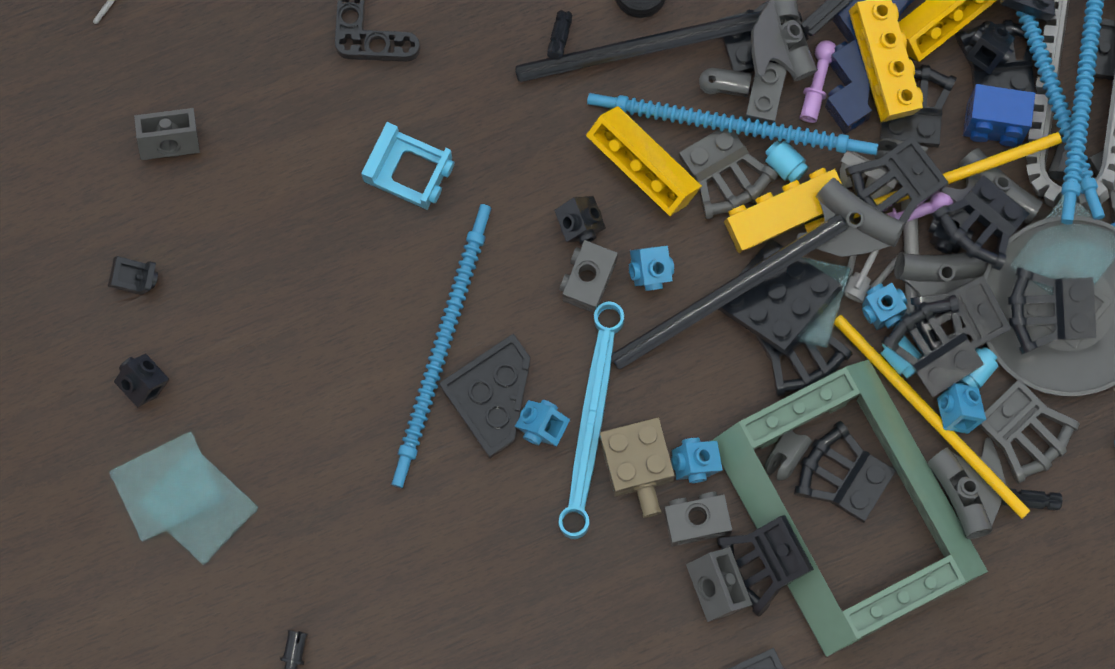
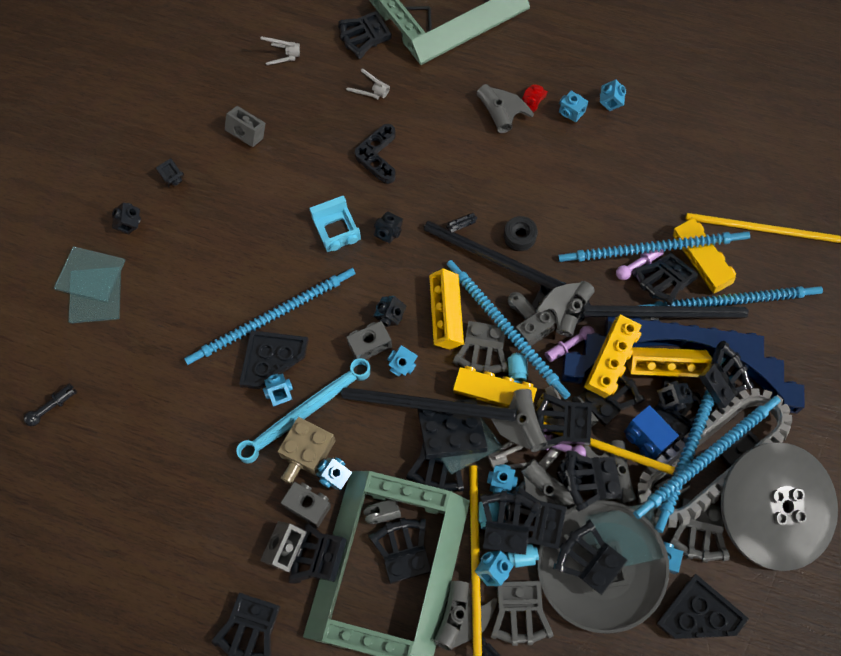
camera: 40 degrees right, 10 degrees down
none -> black brick [374,211,403,243]

